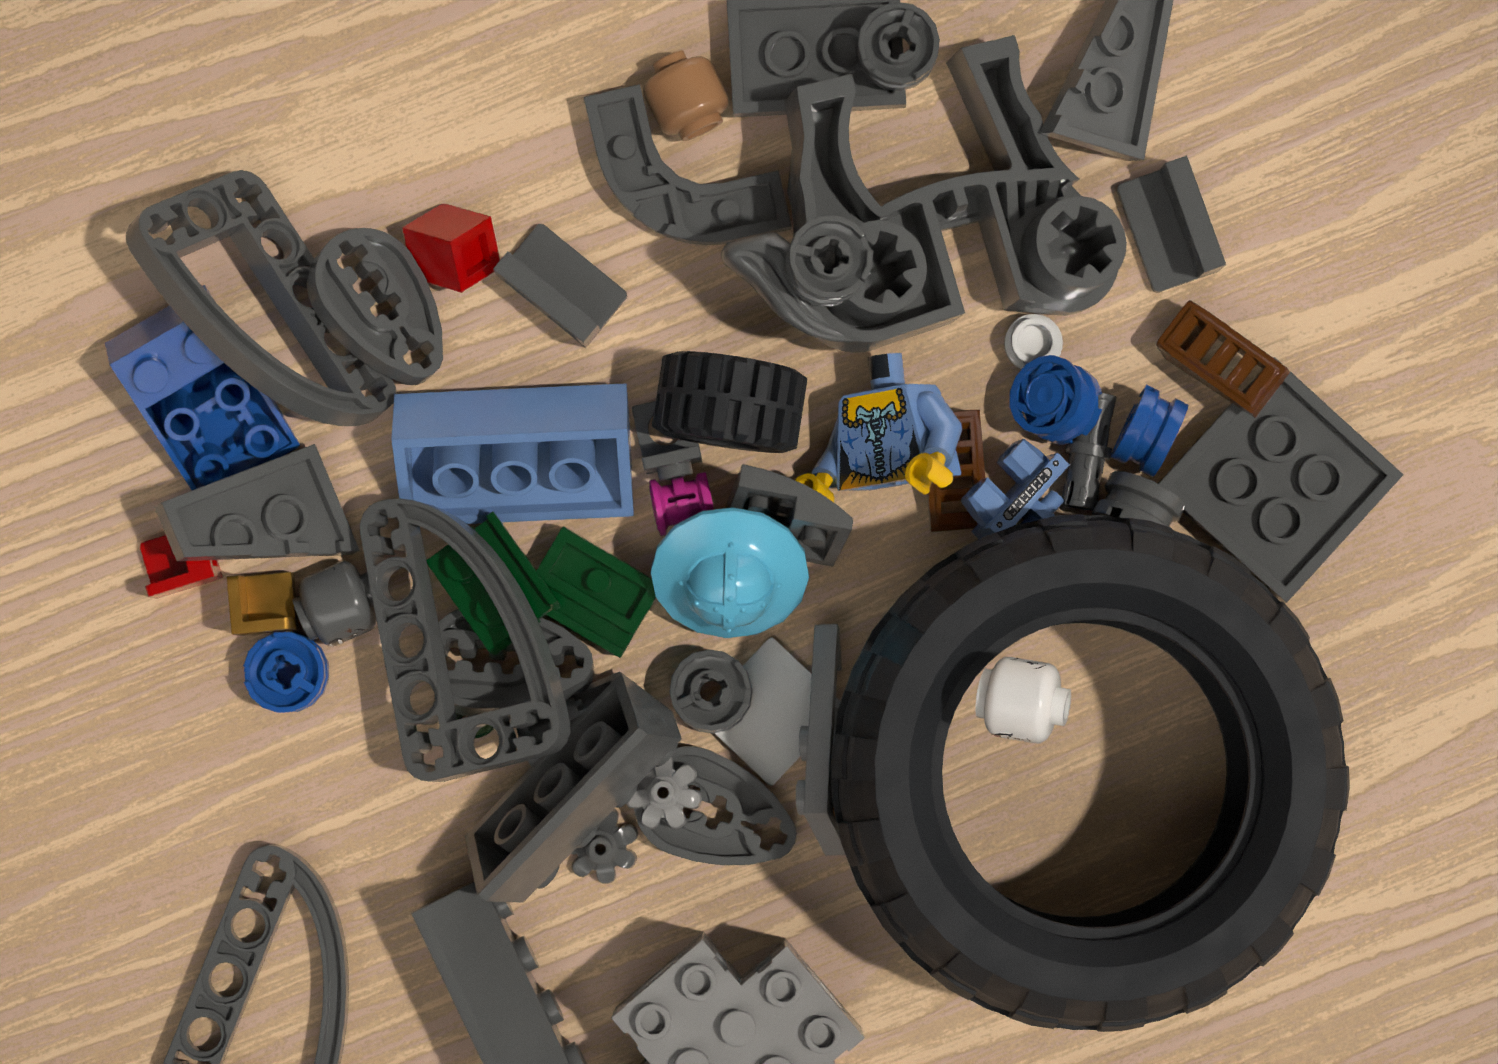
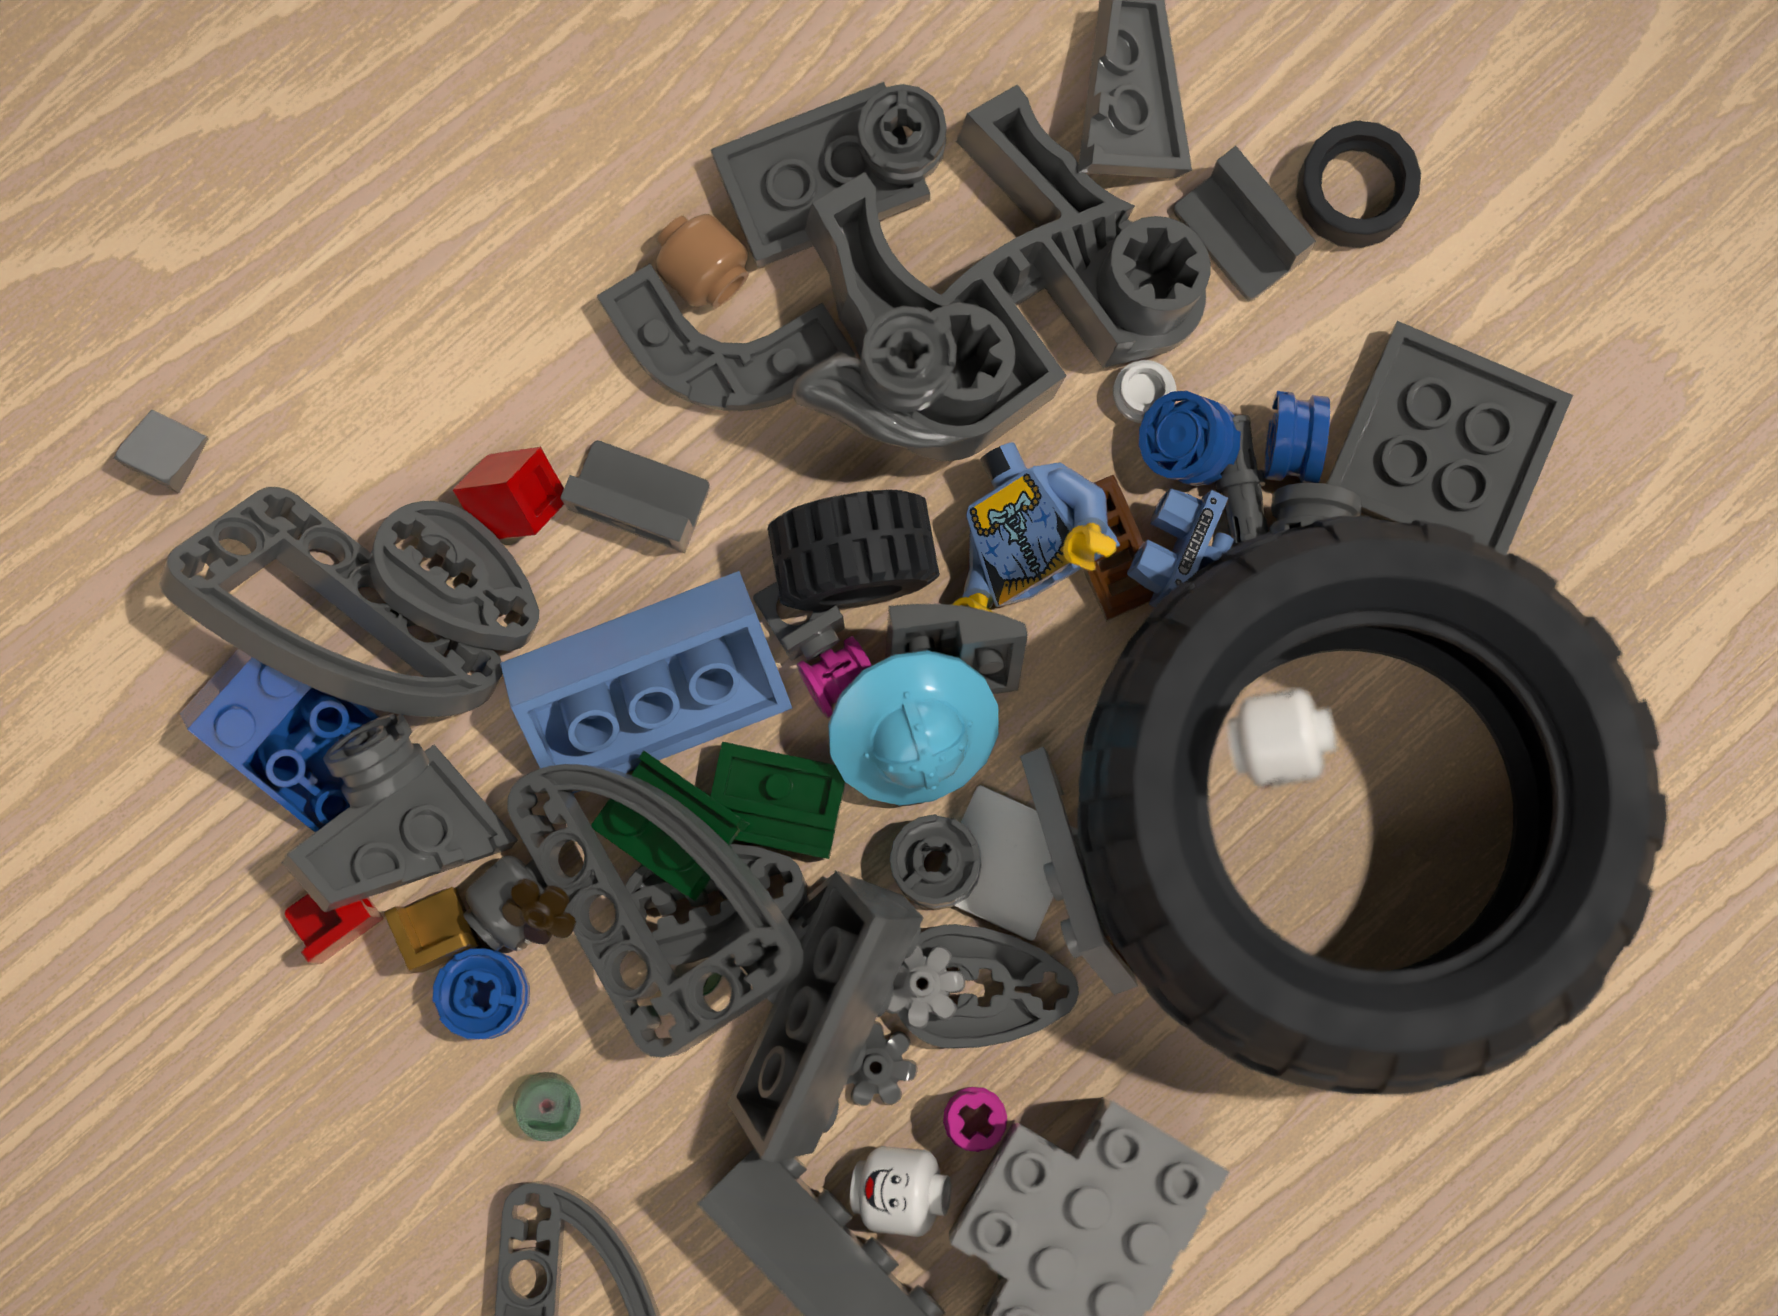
camera: 15 degrees left, 5 degrees down
reddish brown slope [1156,300,1290,418] -> none
none -> slope [113,410,209,493]
none -> dark grey wheel [323,713,430,807]
none -> dark brown plant [502,879,576,944]
none -> clear green tile [513,1072,581,1142]
none -> white head [850,1146,951,1237]
none -> dark pink bush [943,1087,1007,1152]
none -> black tyre [1296,120,1421,248]

